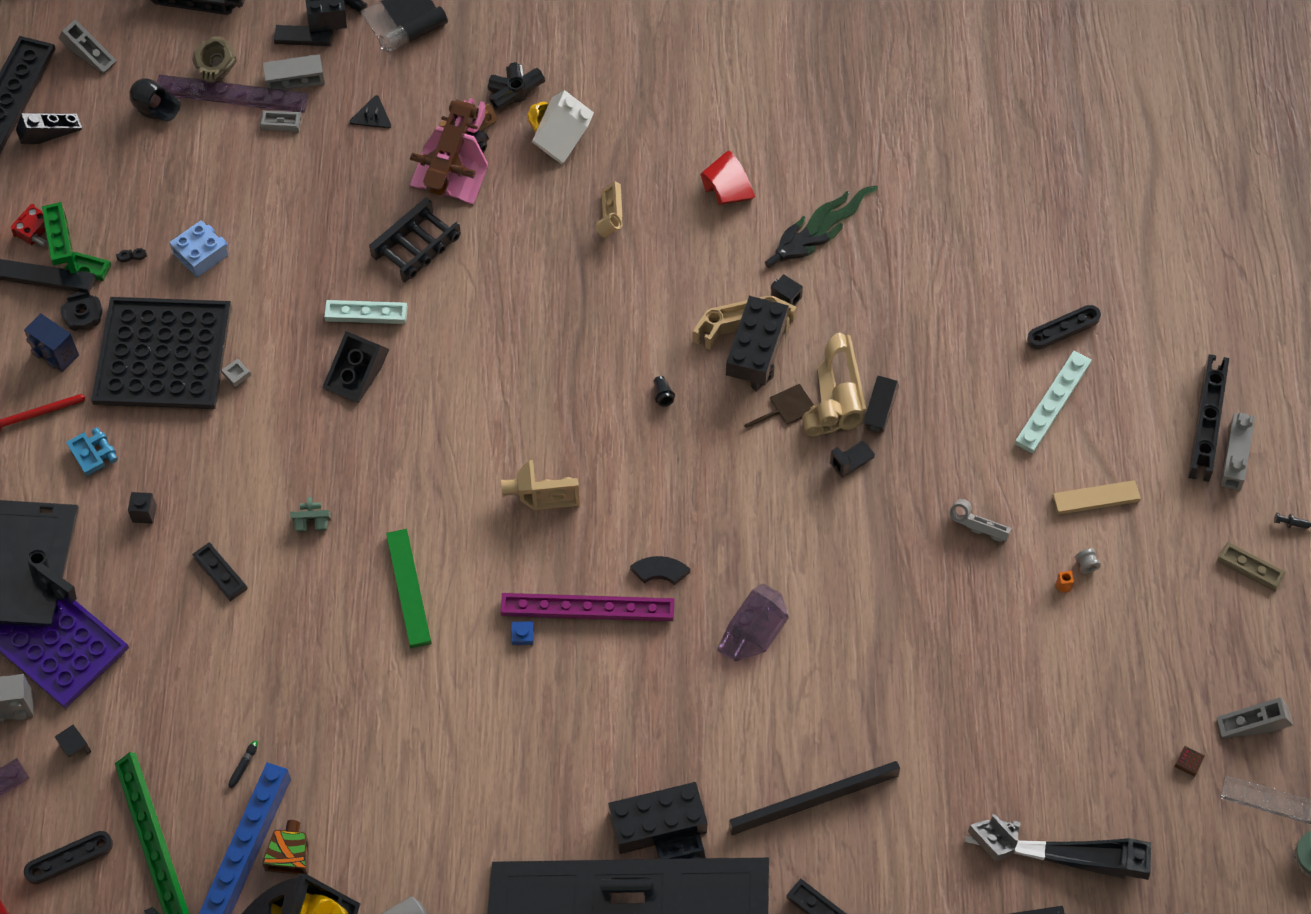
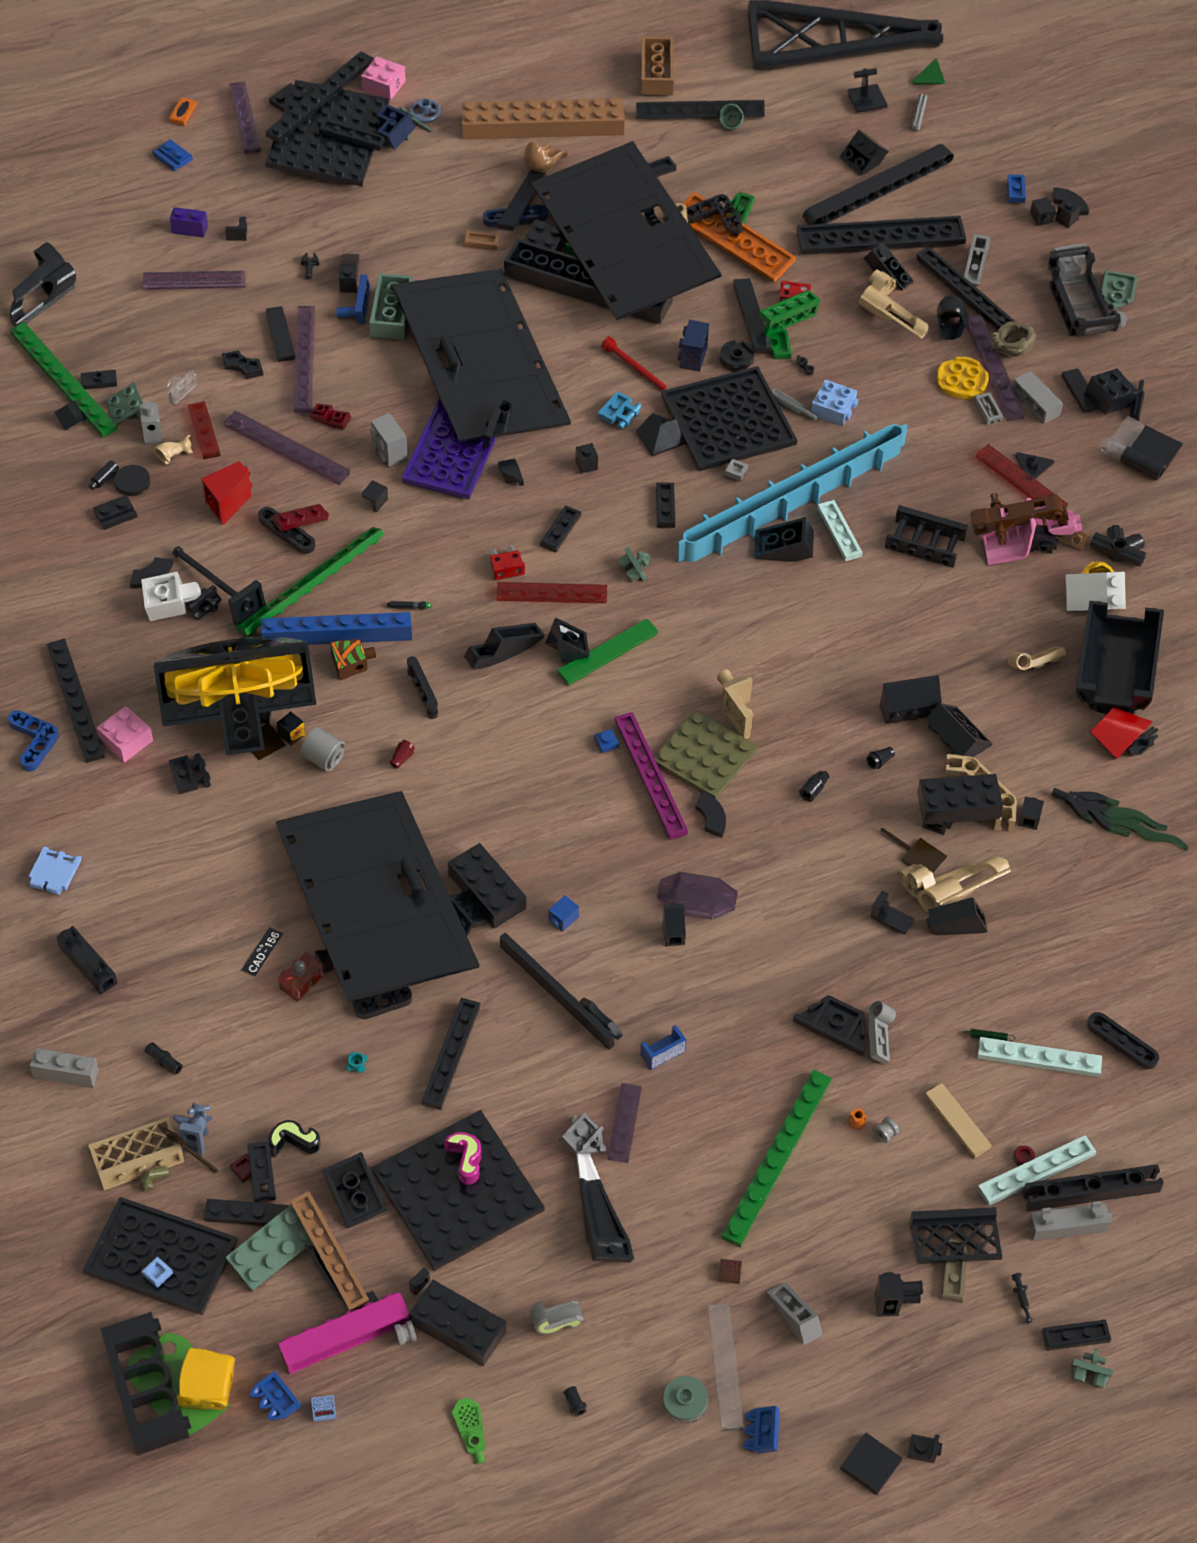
camera: 65 degrees right, 5 degrees down
none -> dark red plate [272,504,329,531]
none -> dark red cone [389,740,415,769]
none -> black plate [407,656,438,719]
none -> black slope [464,623,545,670]
none -> red piece [490,545,525,580]
none -> clear red plate [497,582,607,604]
none -> black slope [498,458,524,486]
none -> black slope [545,618,590,663]
none -> blue brick [548,895,579,931]
none -> black tile [579,997,623,1040]
none -> clear purple plate [608,1083,642,1163]
none -> black slope [636,413,684,456]
none -> blue panel [640,1025,686,1070]
none -> olive plate [654,709,758,799]
none -> black tile [656,482,675,528]
none -> black slope [662,903,686,947]
none -> medium azure piece [677,424,908,563]
none -> green plate [722,1069,832,1248]
none -> light grey axle [772,389,817,420]
none -> black wing [793,995,865,1056]
none -> black hinge [799,771,830,802]
none -> tan panel [858,270,928,339]
none -> black brick [875,1272,923,1317]
none -> black slope [880,675,942,724]
none -> black fence [909,1207,1002,1264]
none -> black plate [916,247,1016,330]
none -> black slope [925,703,993,757]
none -> yellow tile [936,357,989,399]
none -> dark green piece [963,1028,1015,1041]
none -> clear red tile [976,444,1068,508]
none -> light aqua plate [977,1135,1096,1206]
none -> dark red tile [1013,1145,1035,1166]
none -> black cylinder [1076,601,1164,714]
none -> black piece [1127,726,1158,756]

